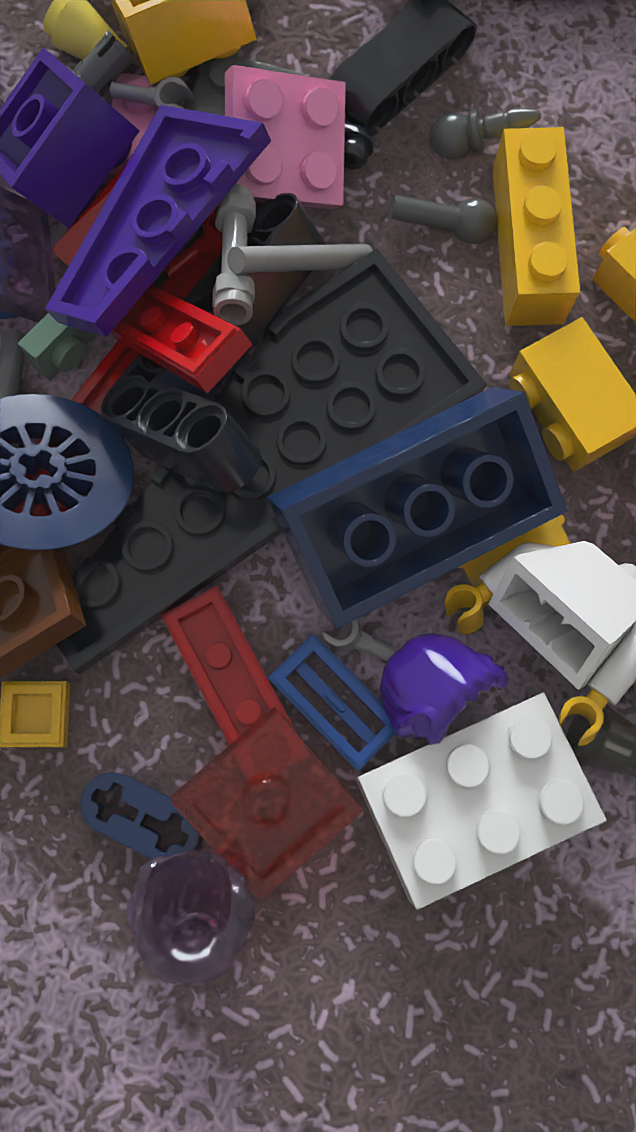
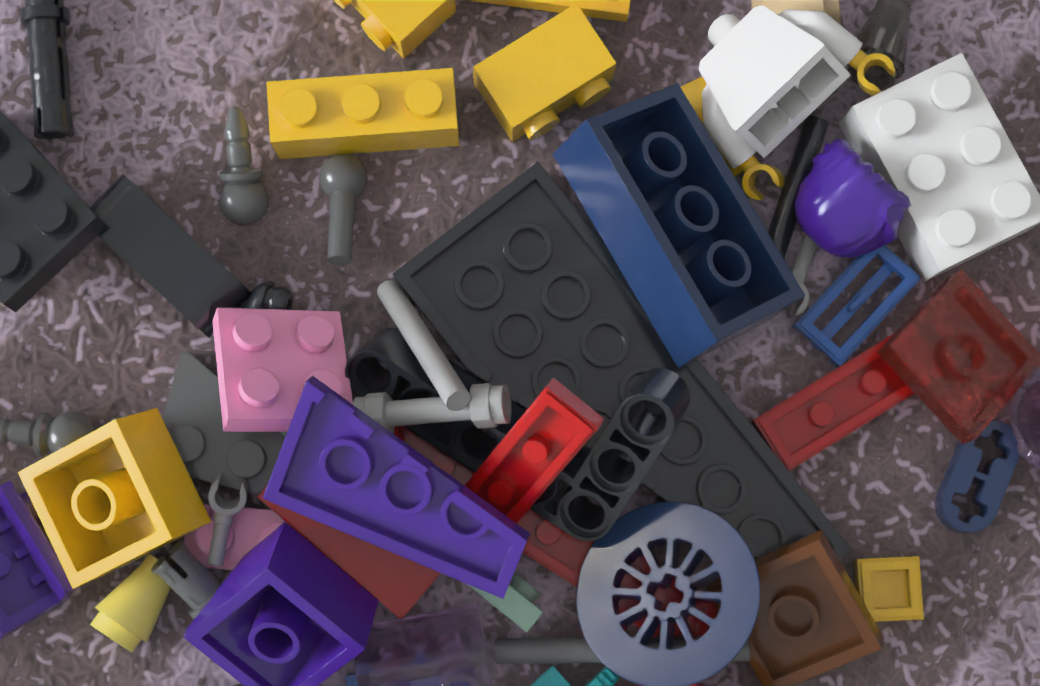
camera: 95 degrees left, 5 degrees up
none -> black bar [768,115,829,260]

